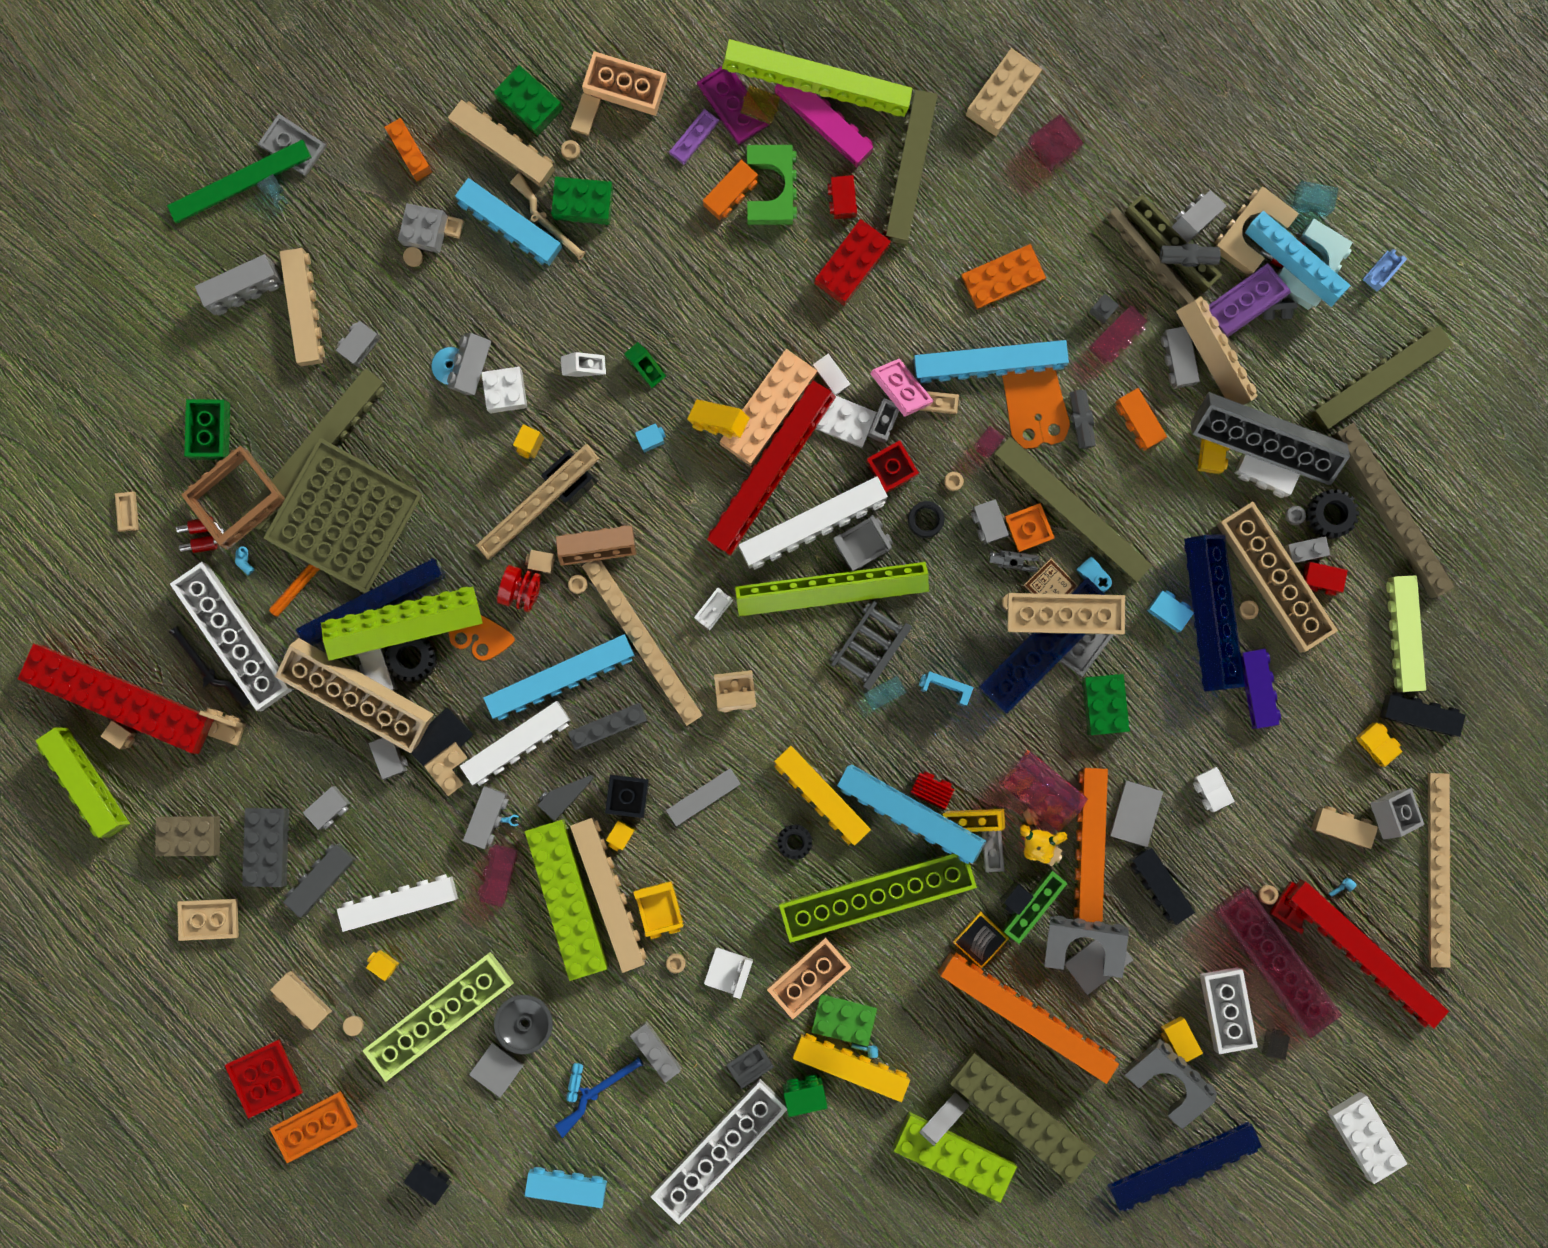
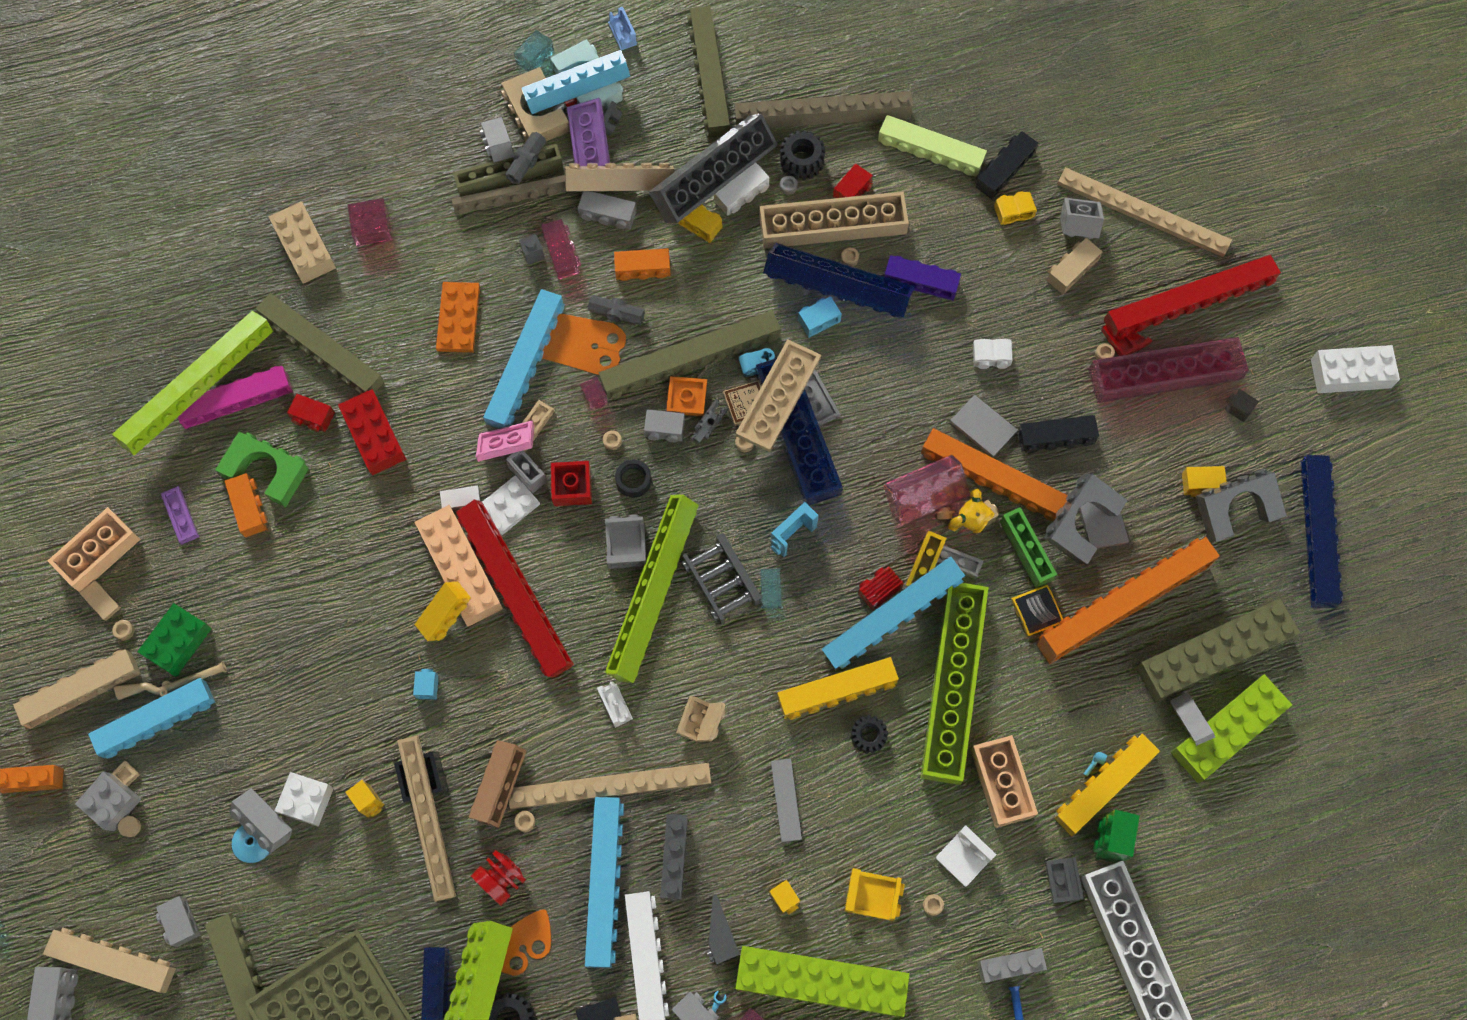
camera: 60 degrees left, 15 degrees down
green brick [494,65,563,137] -> none
tan brick [525,550,556,574] -> none
white slope [561,352,606,377] -> none
tan brick [570,817,647,973] -> none
black brick [605,774,650,818] -> none
green slope [624,342,666,388] -> none
magenta tile [697,66,770,146] -> none
white brick [739,476,888,570] -> none
clear yellow piece [740,85,780,125] -> none
bright green plate [811,994,877,1047] -> none
black brick [1000,882,1033,915] -> none
green brick [1082,674,1130,735] -> none
white brick [1200,967,1258,1054] -> none
light grey brick [1283,537,1330,564] -> none
medium azure hand [1329,878,1357,897] -> none

